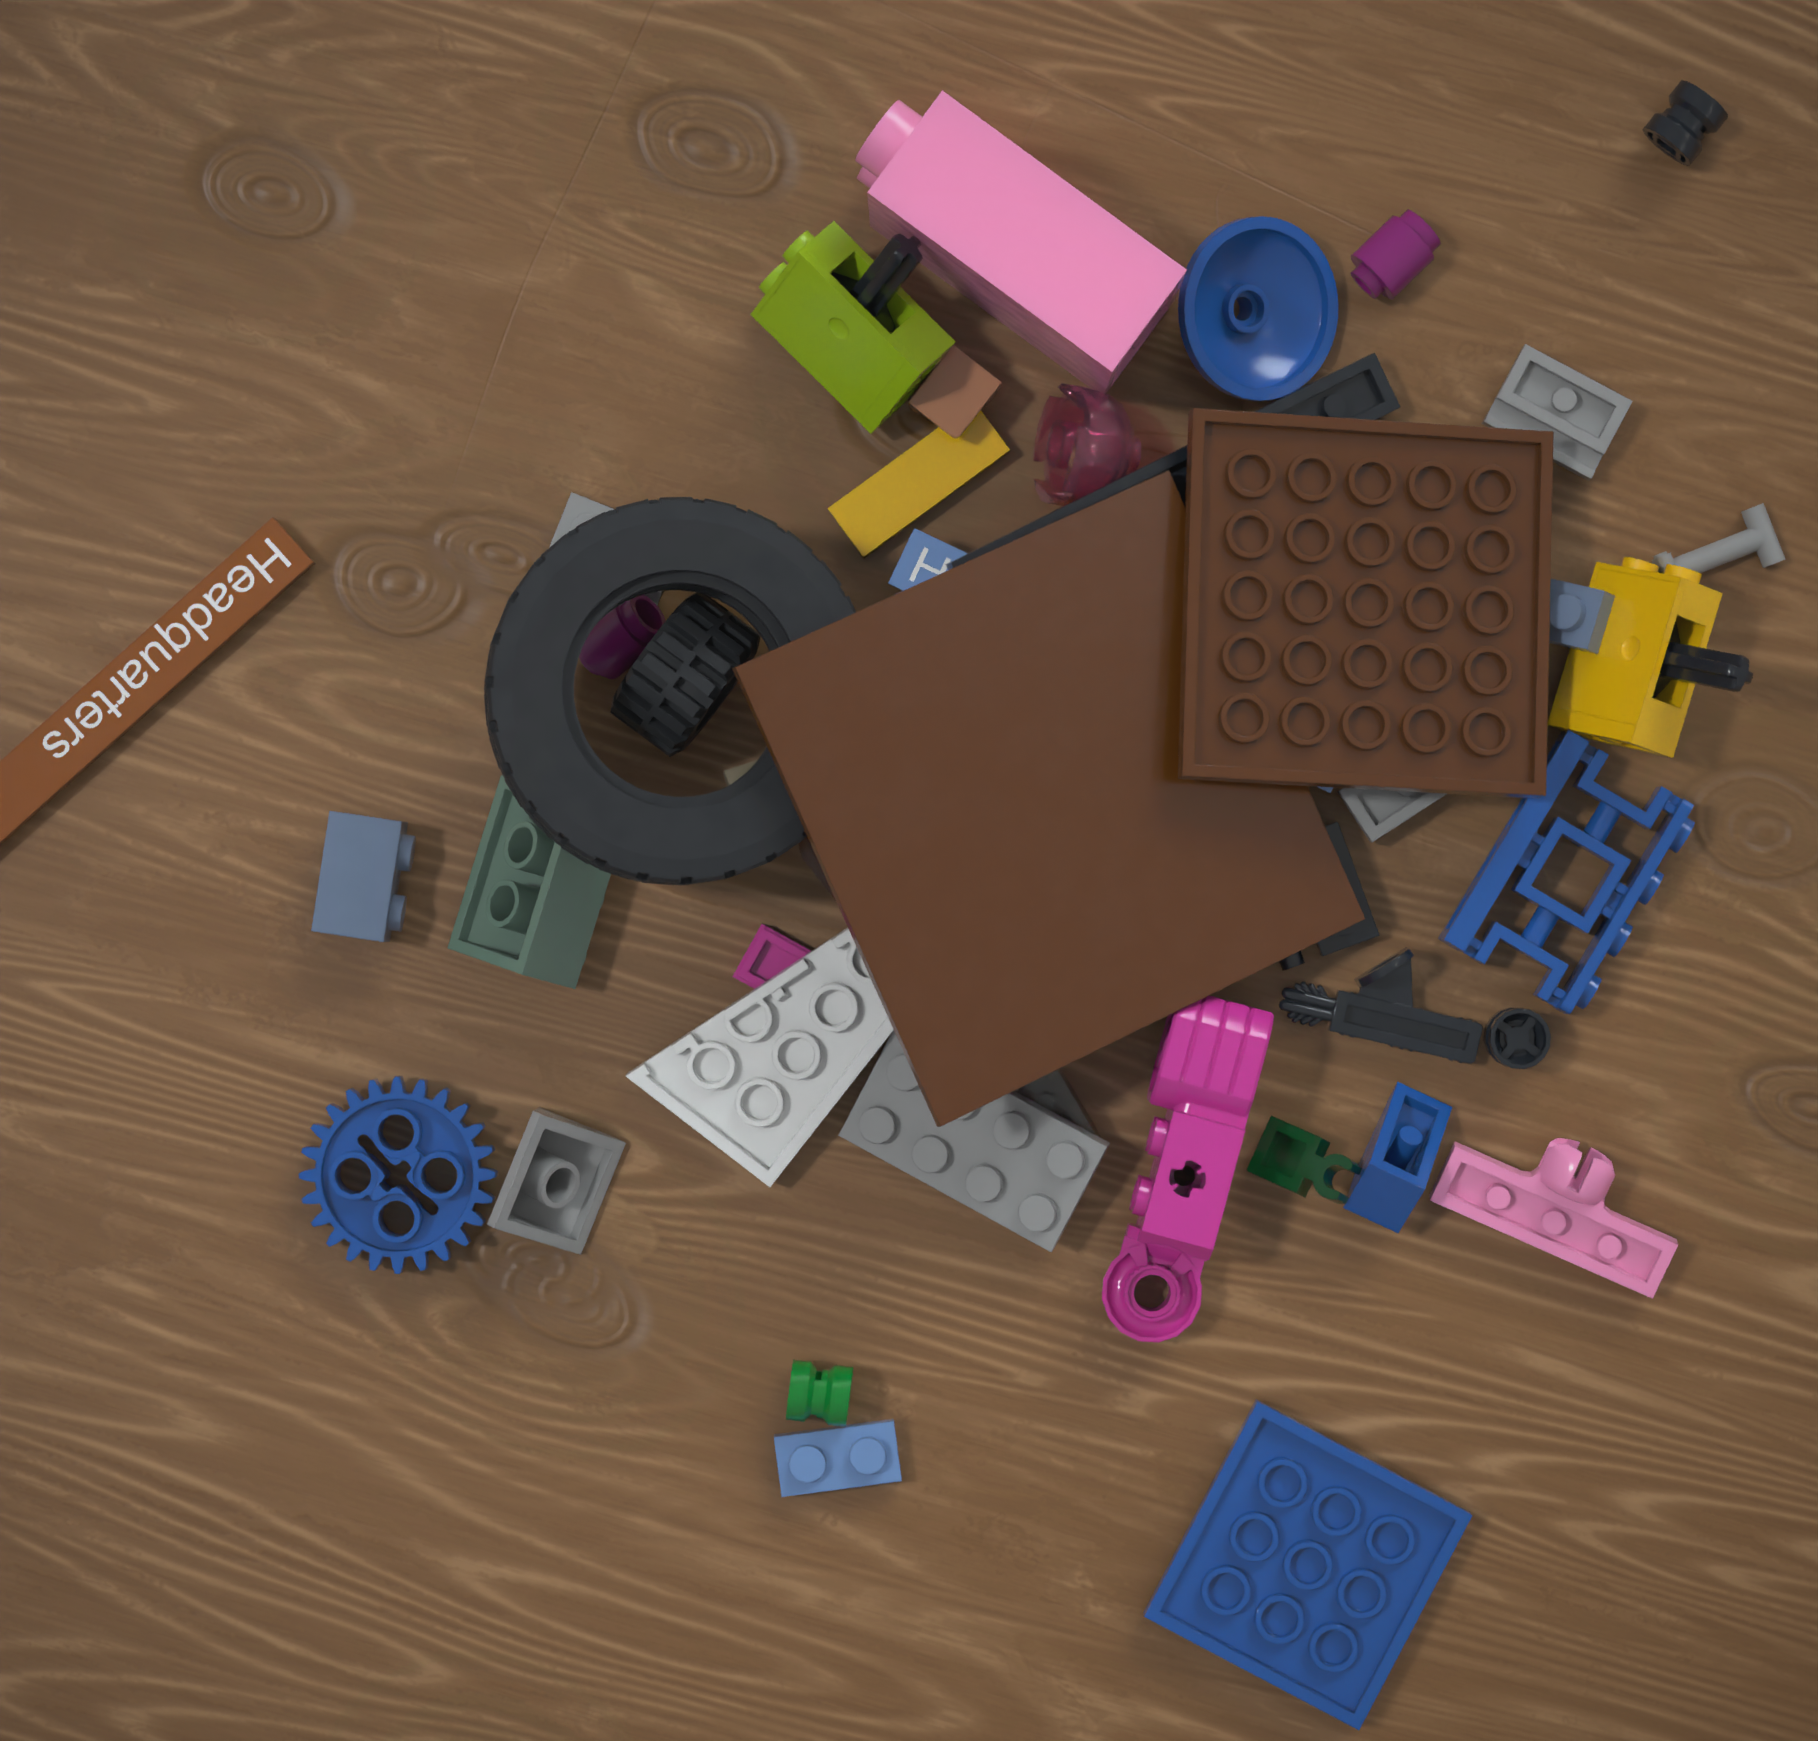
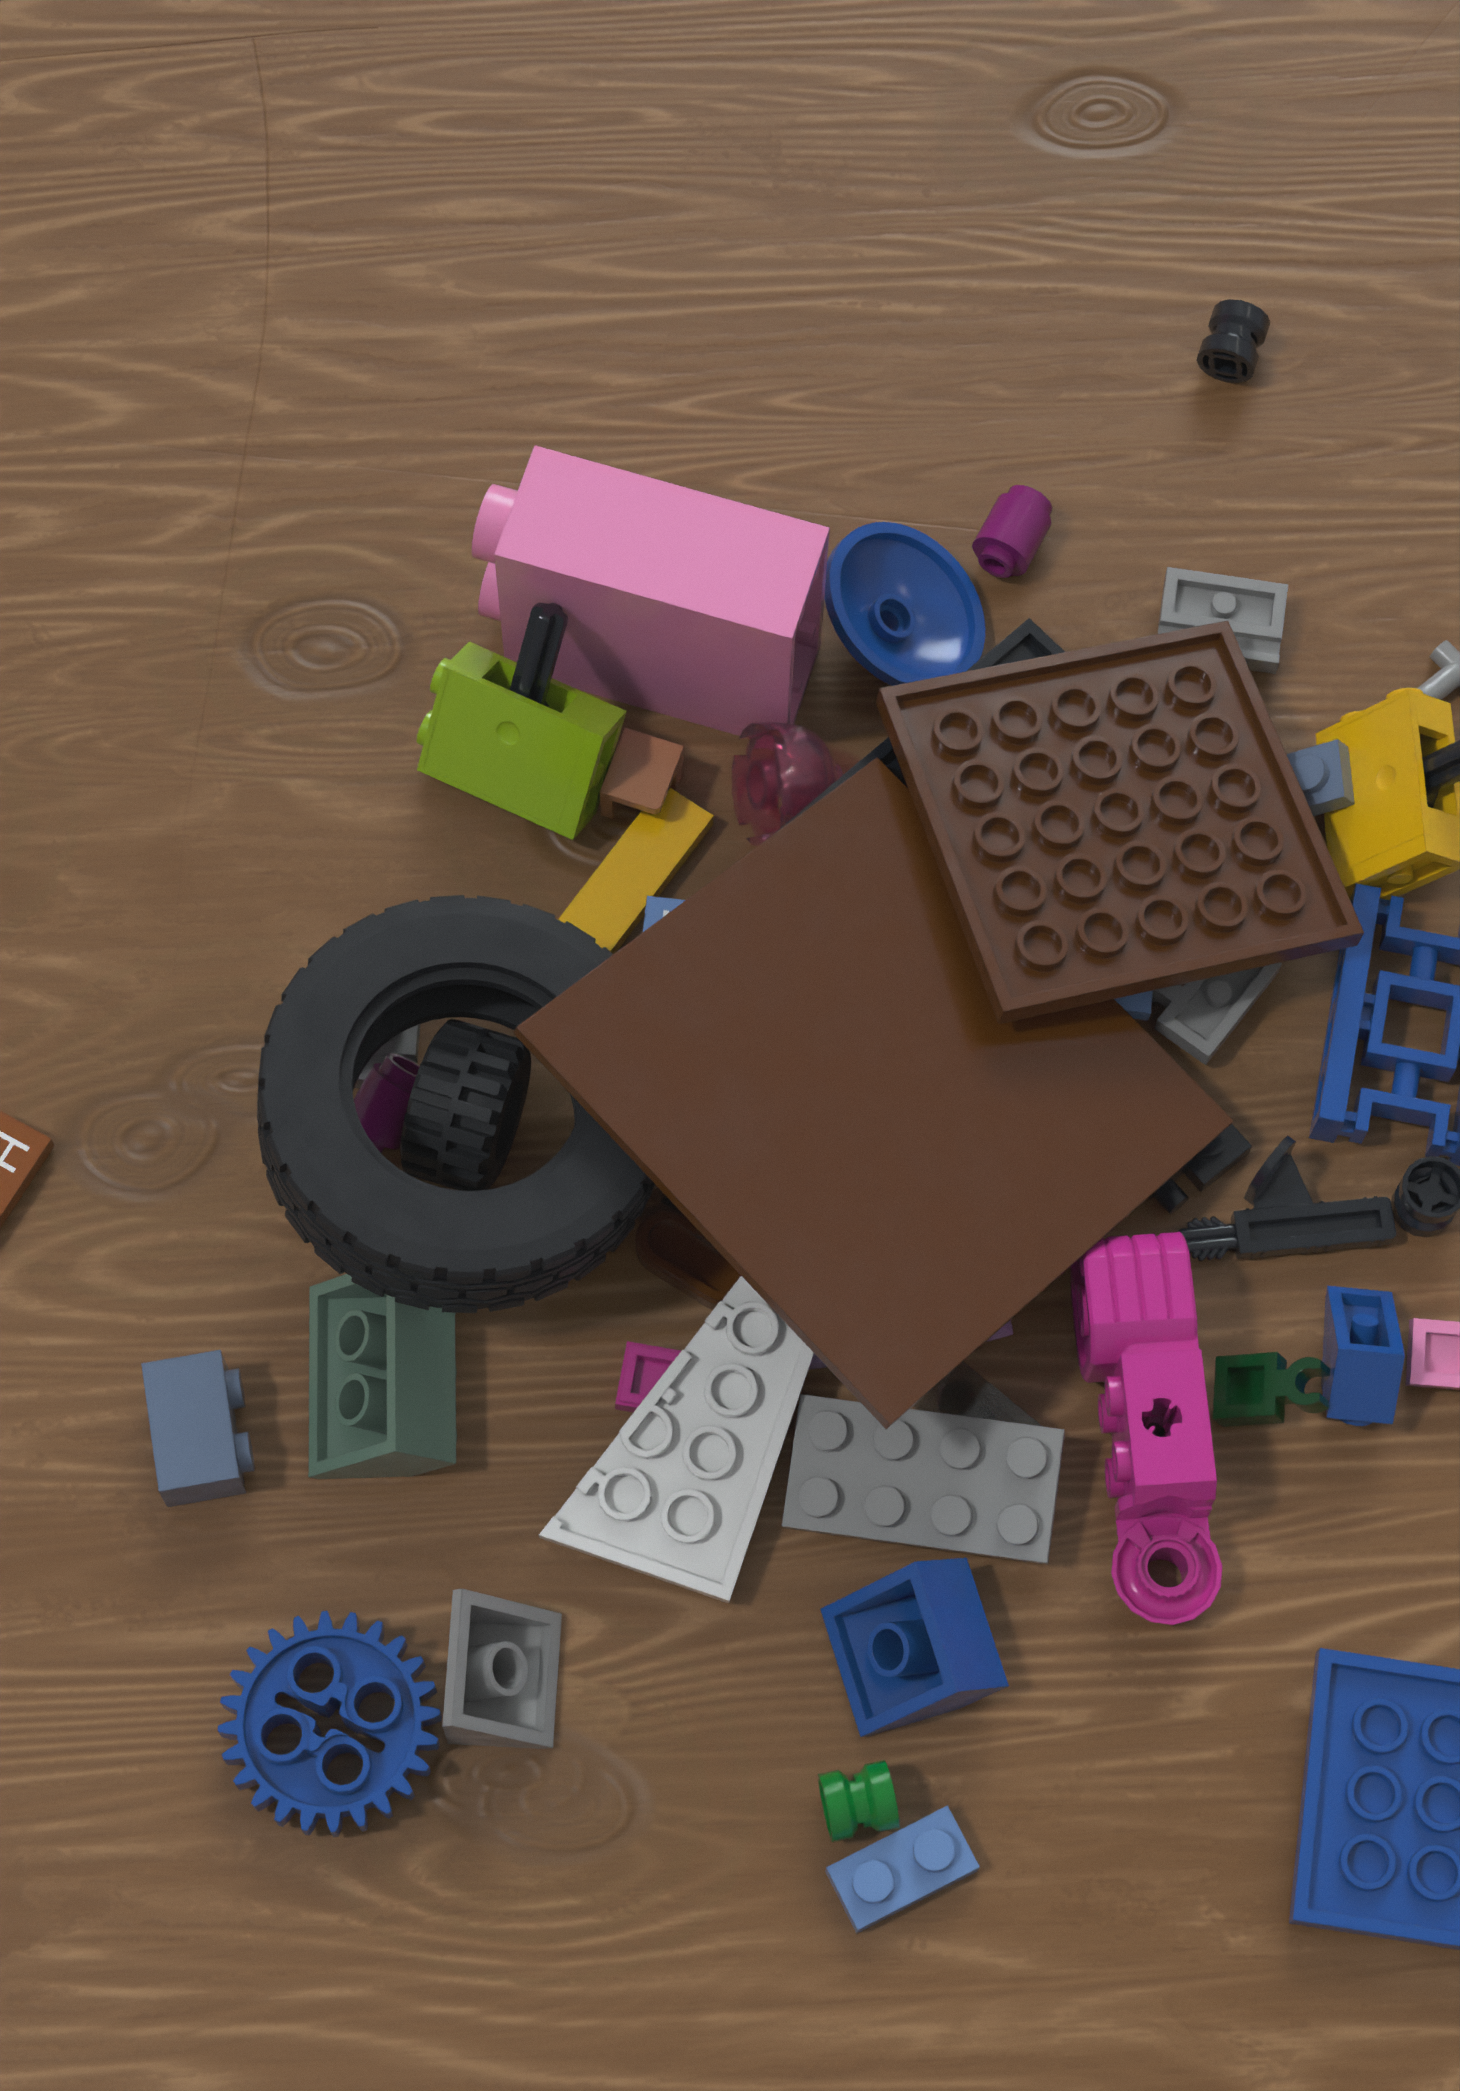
camera: 20 degrees left, 20 degrees down
none -> blue slope [820,1558,1009,1737]

